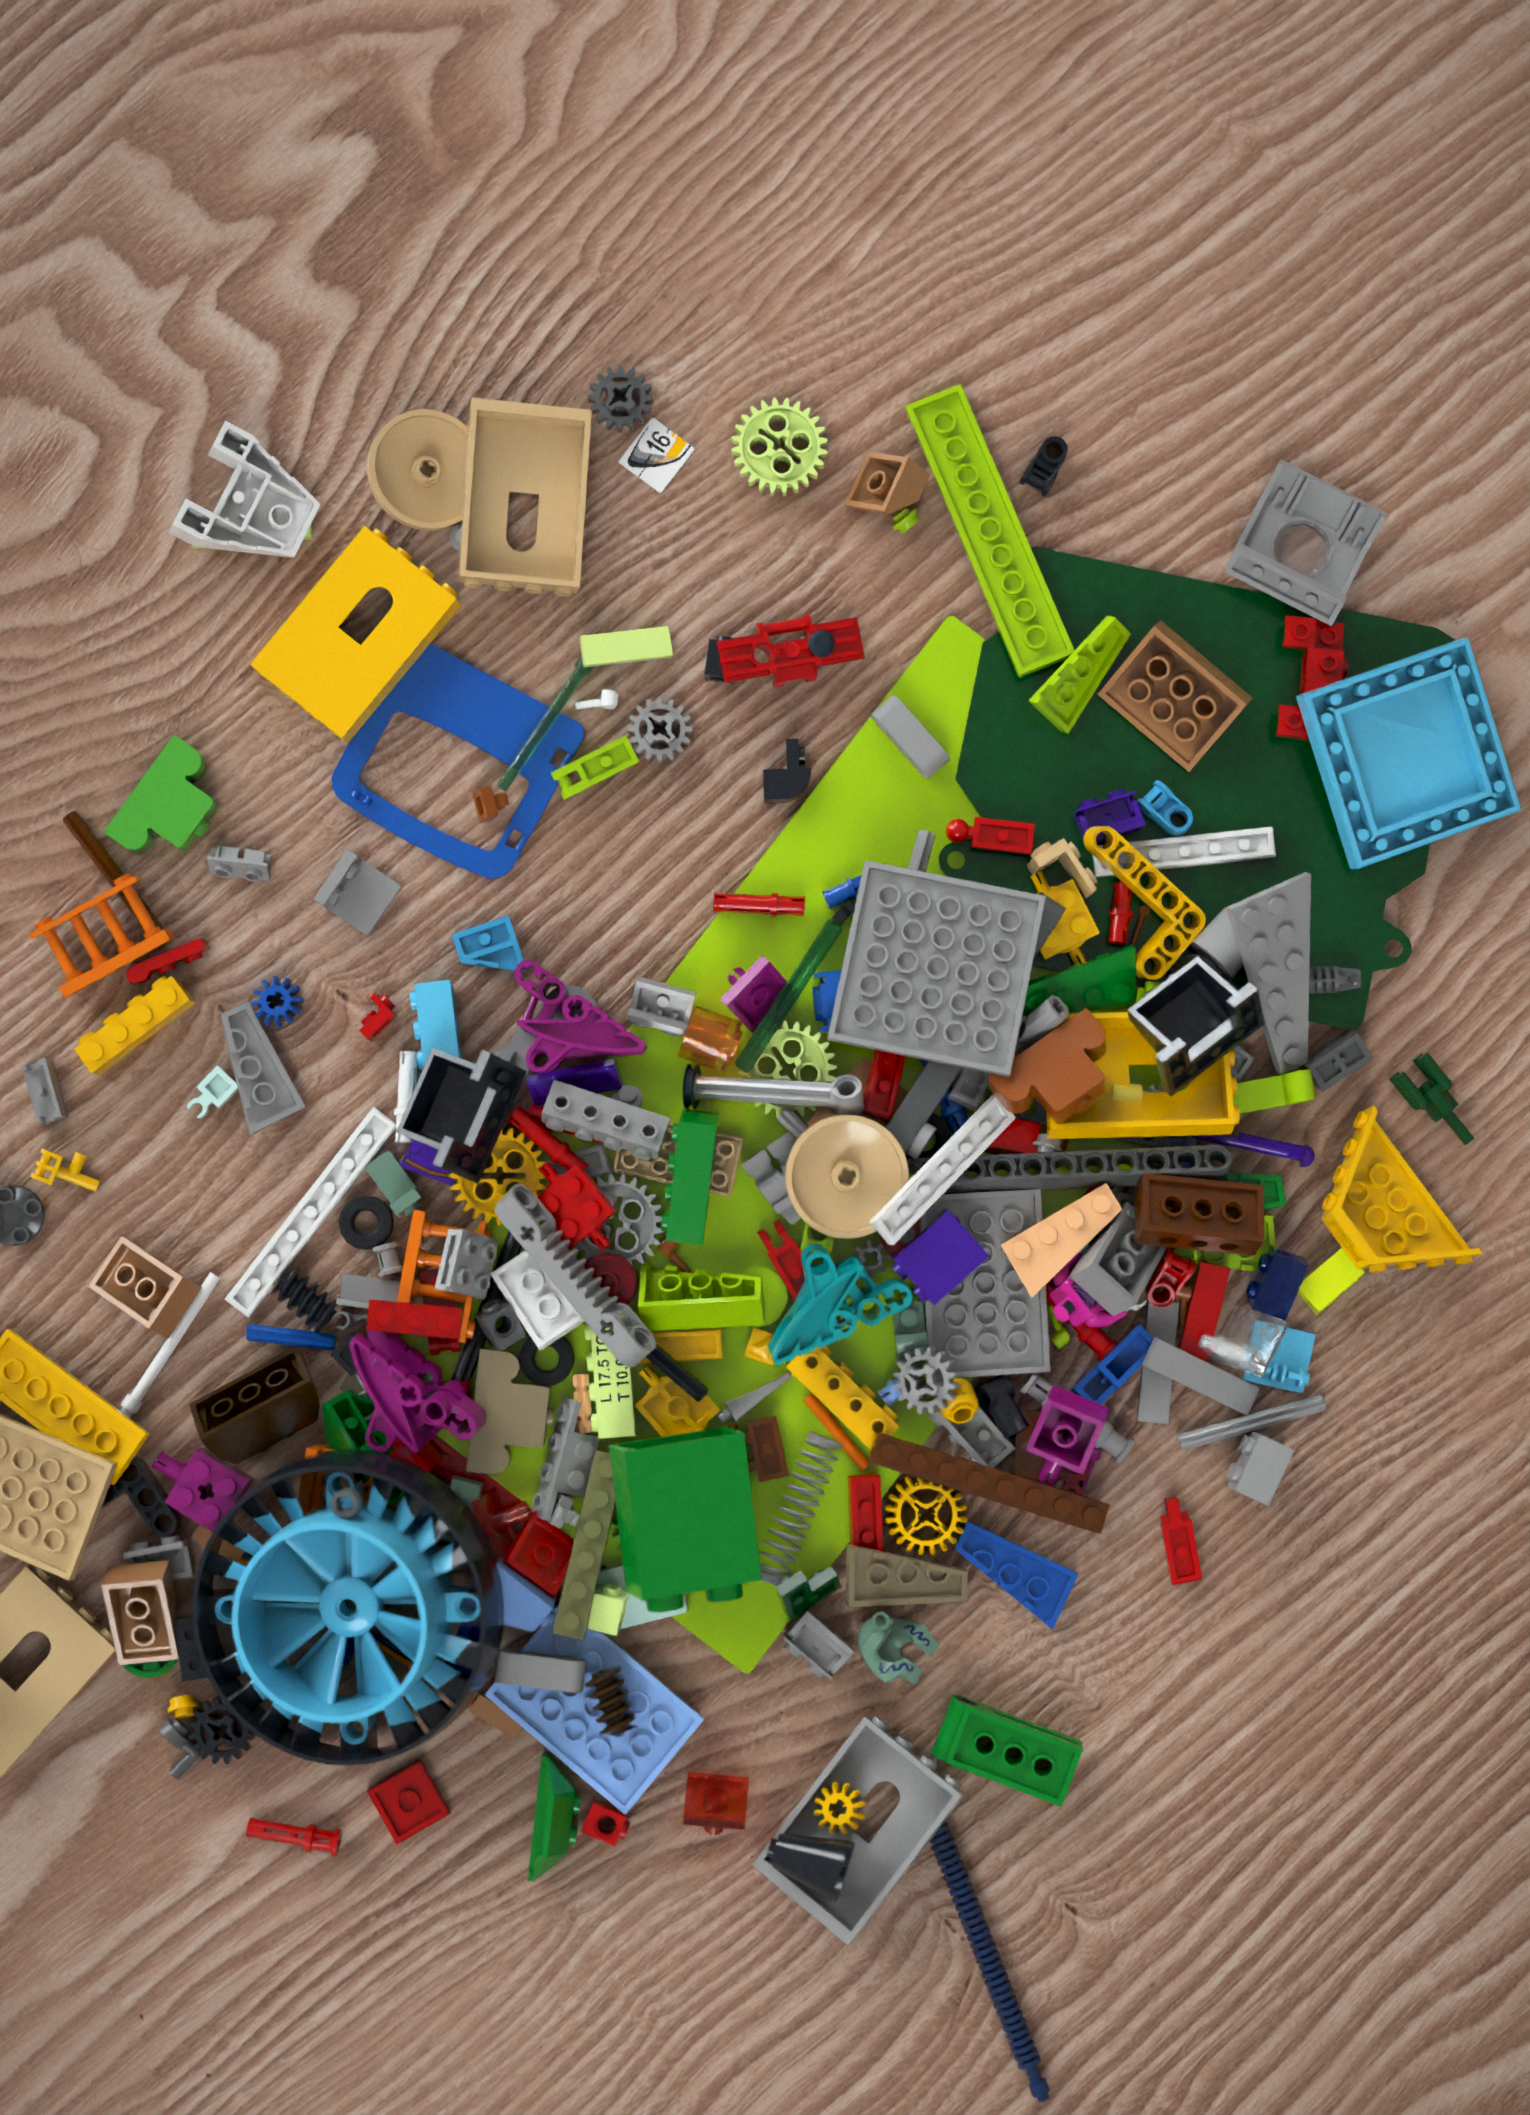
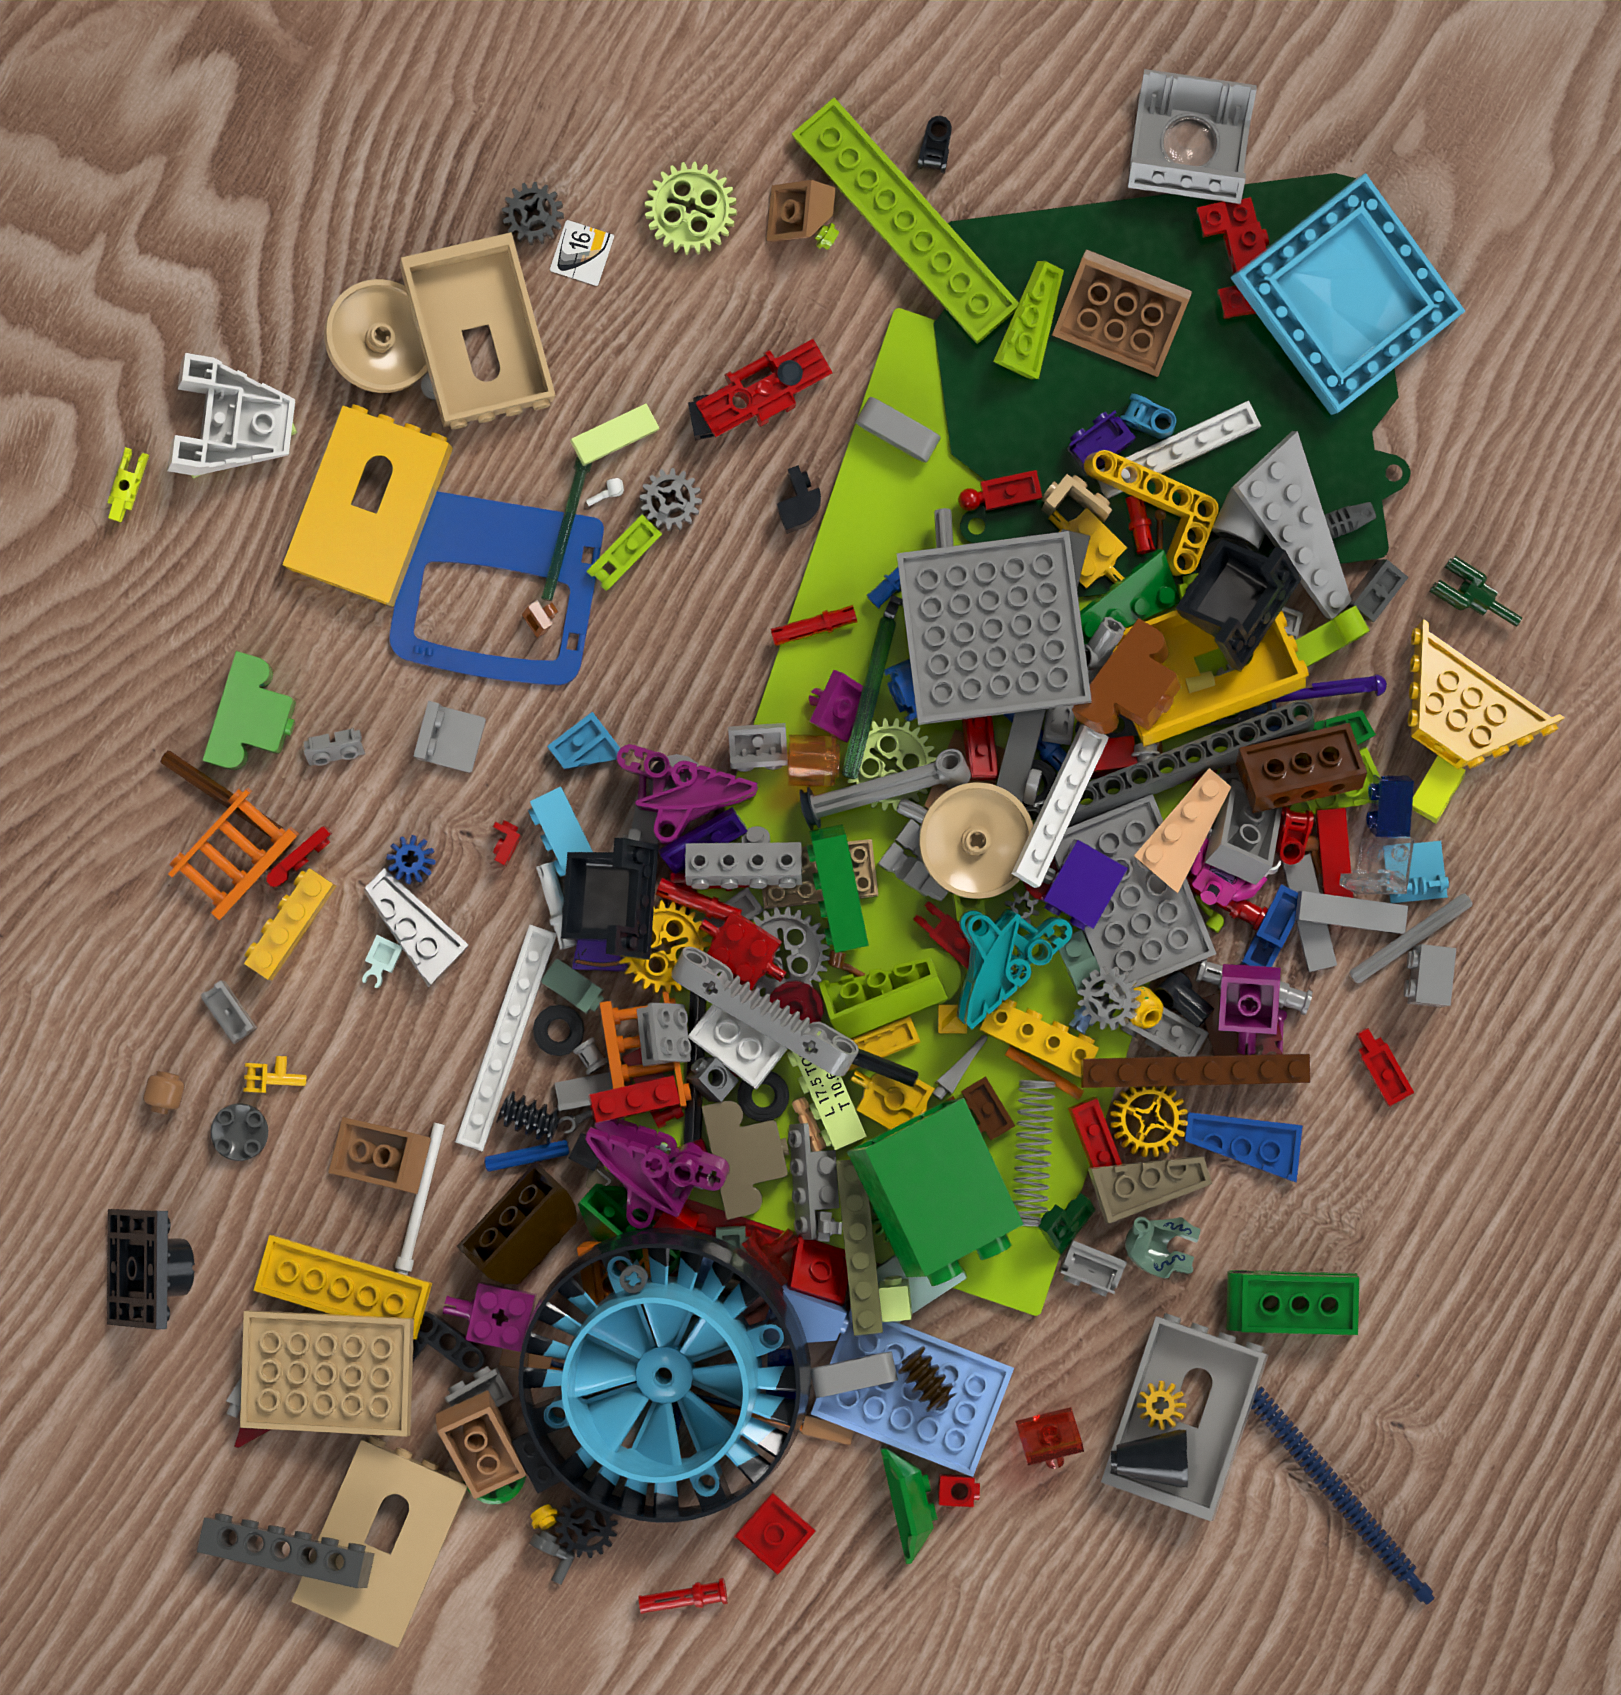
camera: 20 degrees left, 0 degrees up
none -> neon yellow hinge [107,447,149,522]

